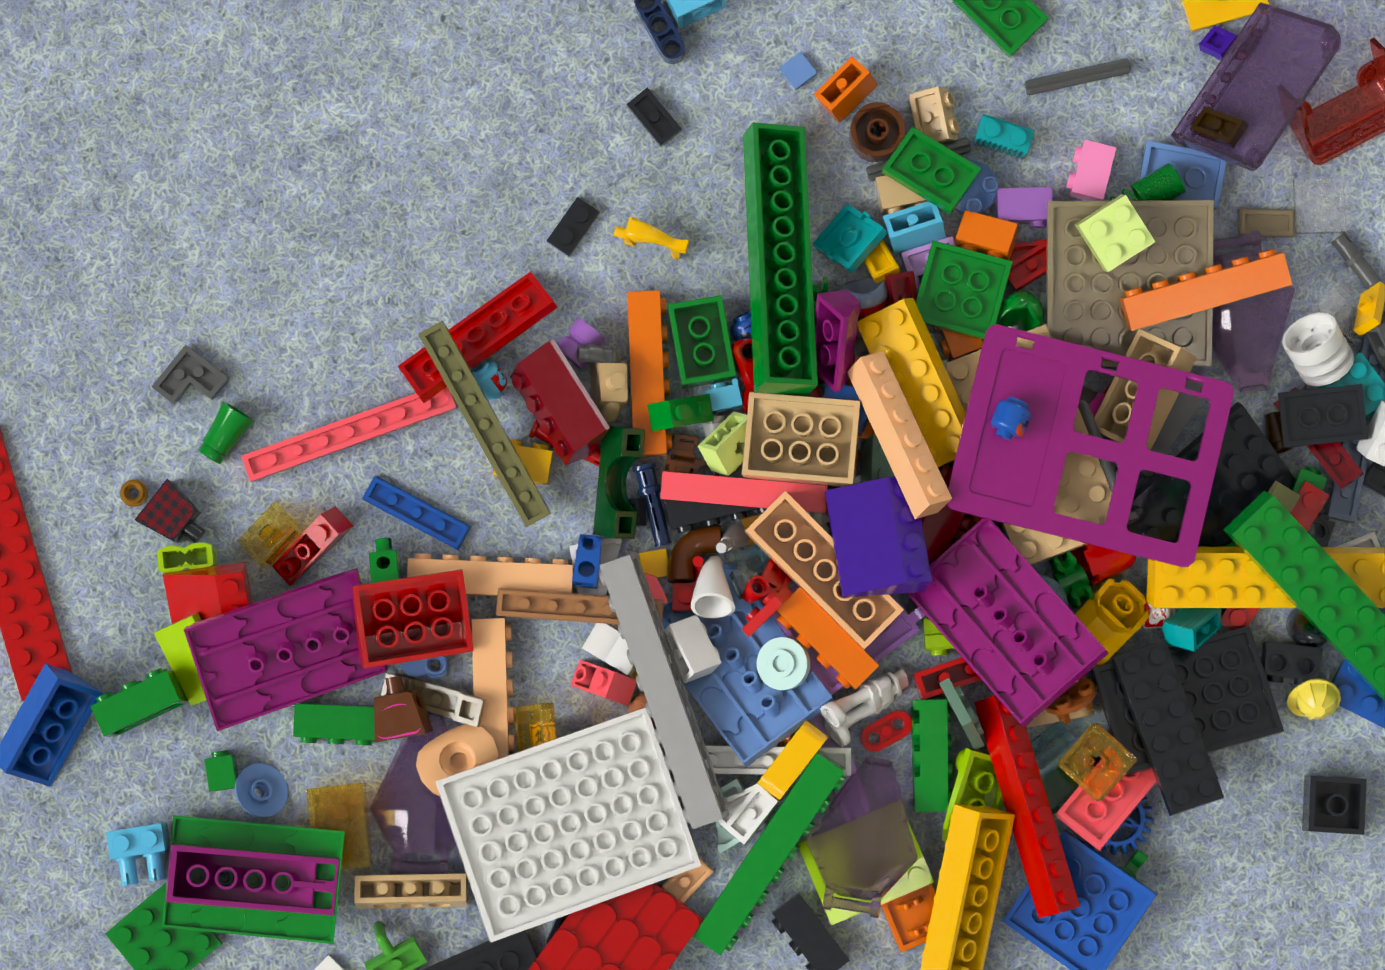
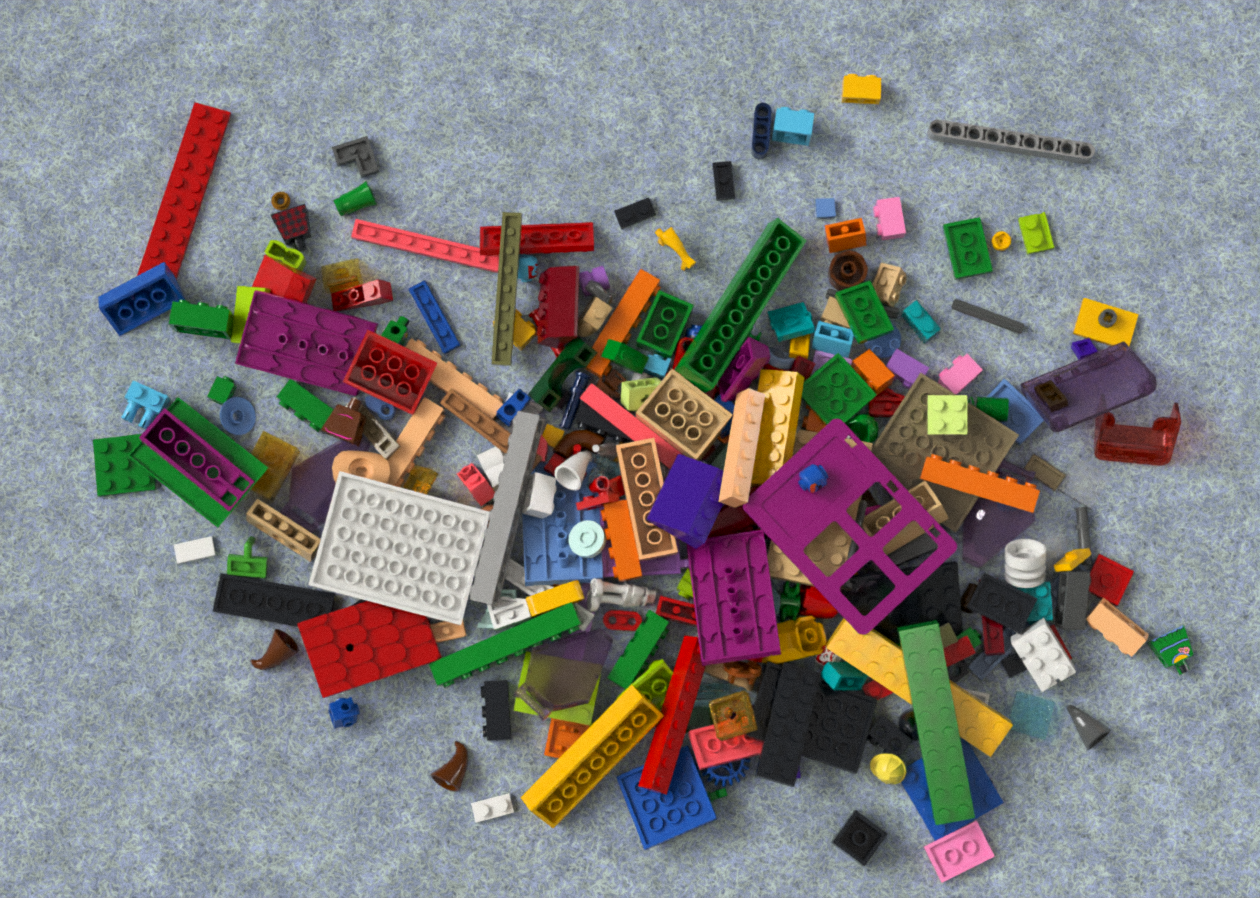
camera: 25 degrees right, 5 degrees down
sand green plate [939,678,984,750] -> none
none -> bright pink brick [873,197,906,240]

